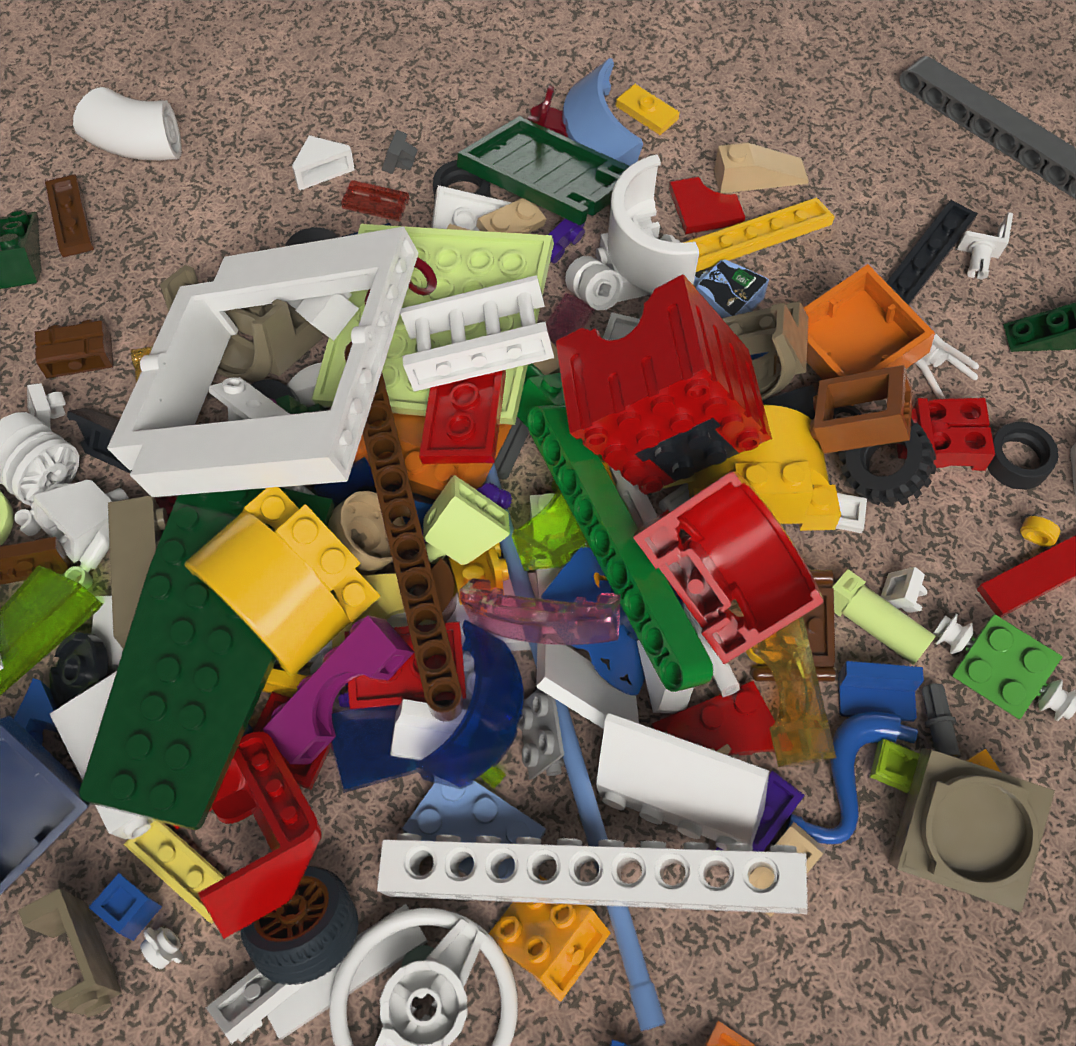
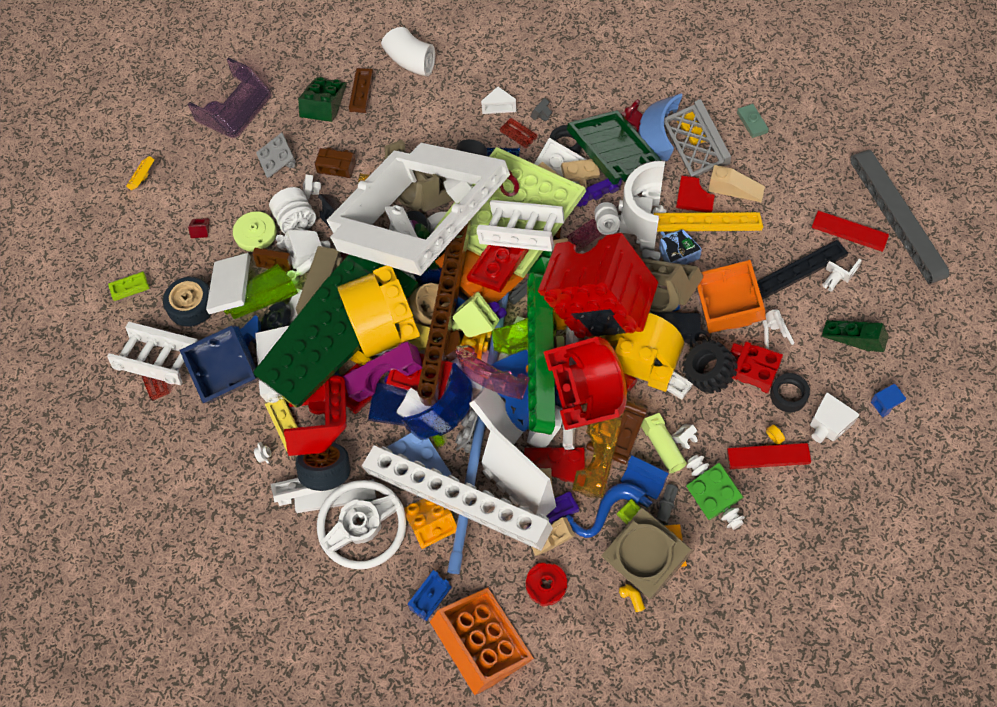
camera: 30 degrees right, 0 degrees up
dark tan panel [18,888,122,1017] -> none
blue panel [88,873,162,941] -> none
dark orange window [810,365,913,454] -> none
none -> red plate [526,563,567,606]
none -> yellow arm [619,584,645,612]
none -> light grey fence [664,99,731,177]
none -> sand green plate [737,104,769,138]
none -> red tile [811,210,889,252]

